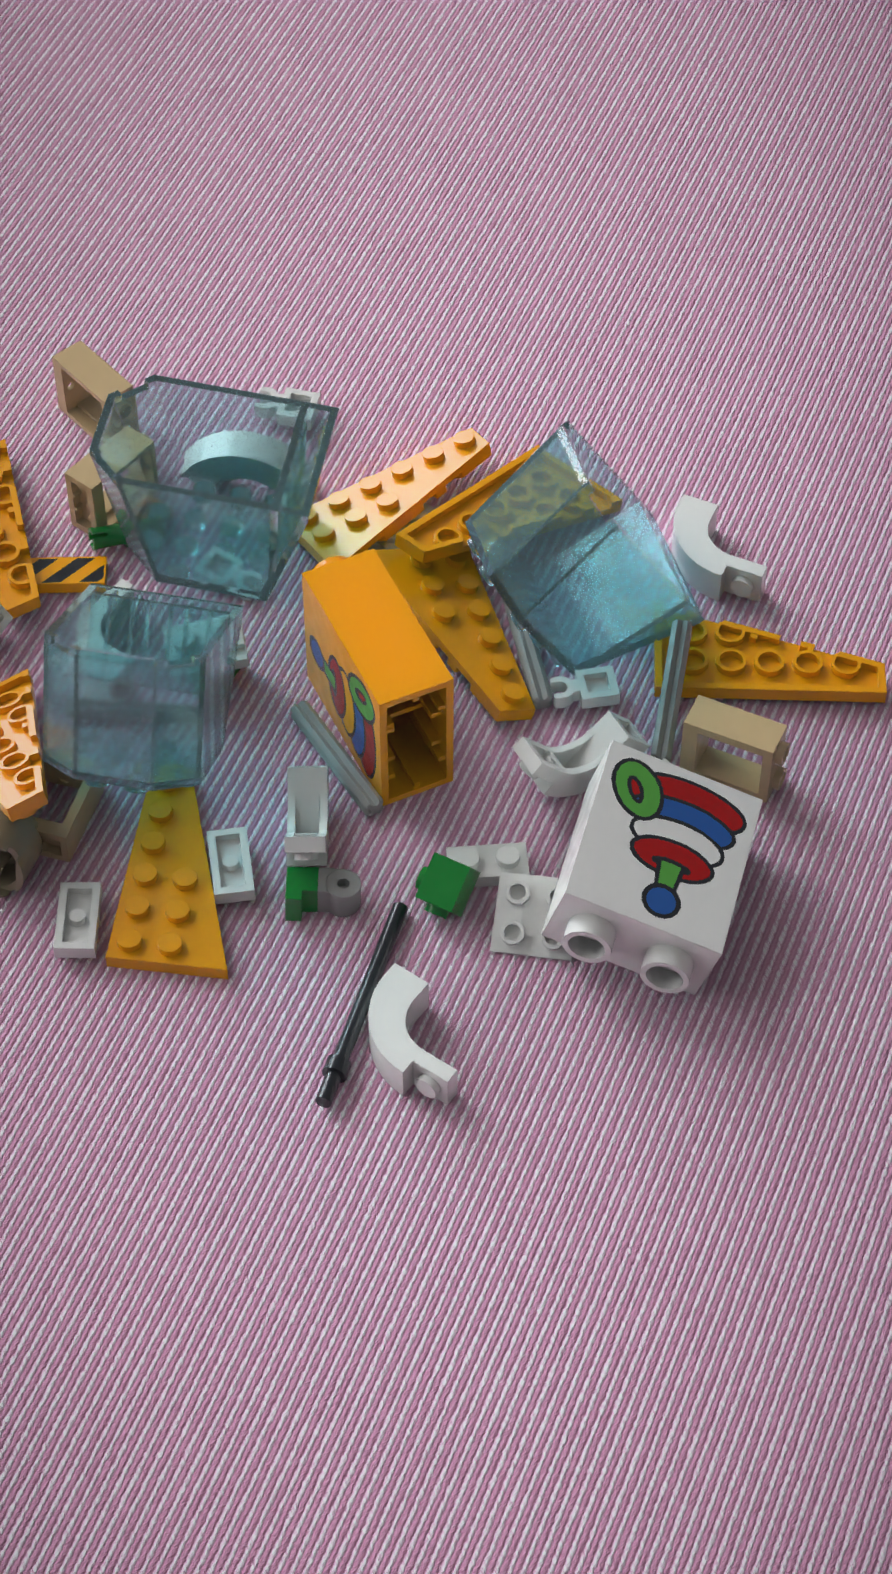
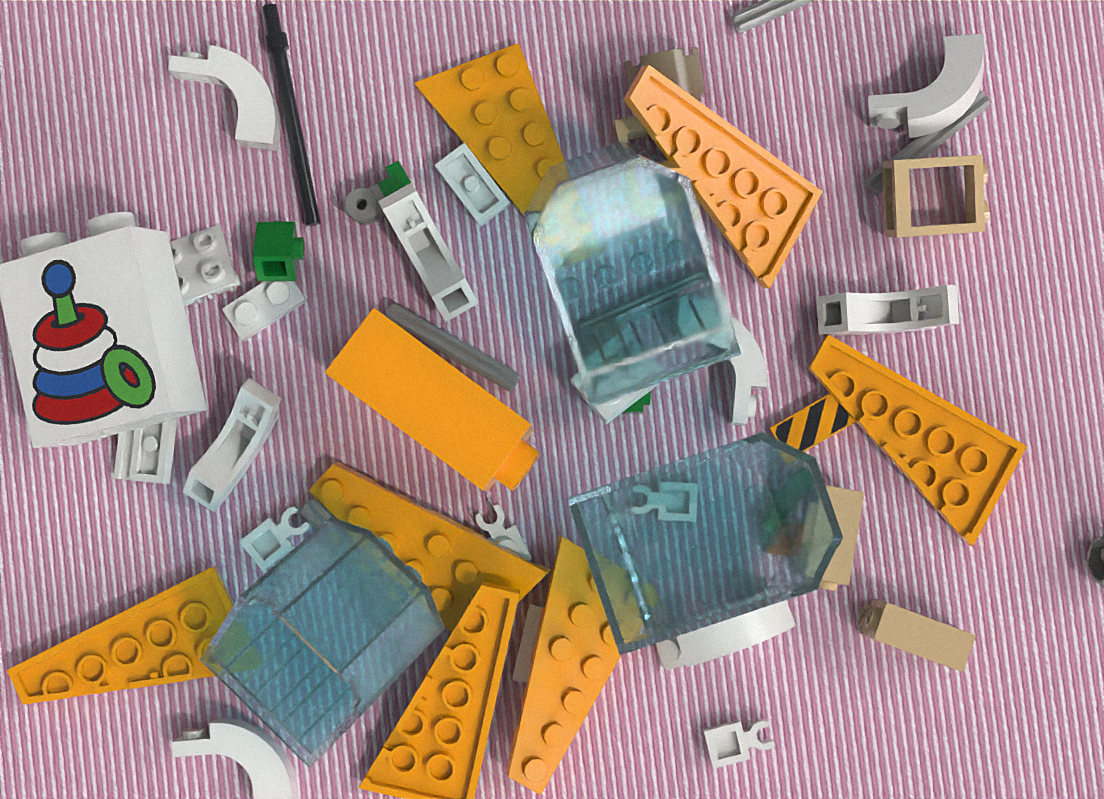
camera: 155 degrees right, 35 degrees up
white plate [53,882,103,958] -> none
light grey axle [651,619,693,762] -> none
tan window [679,695,790,803] -> none

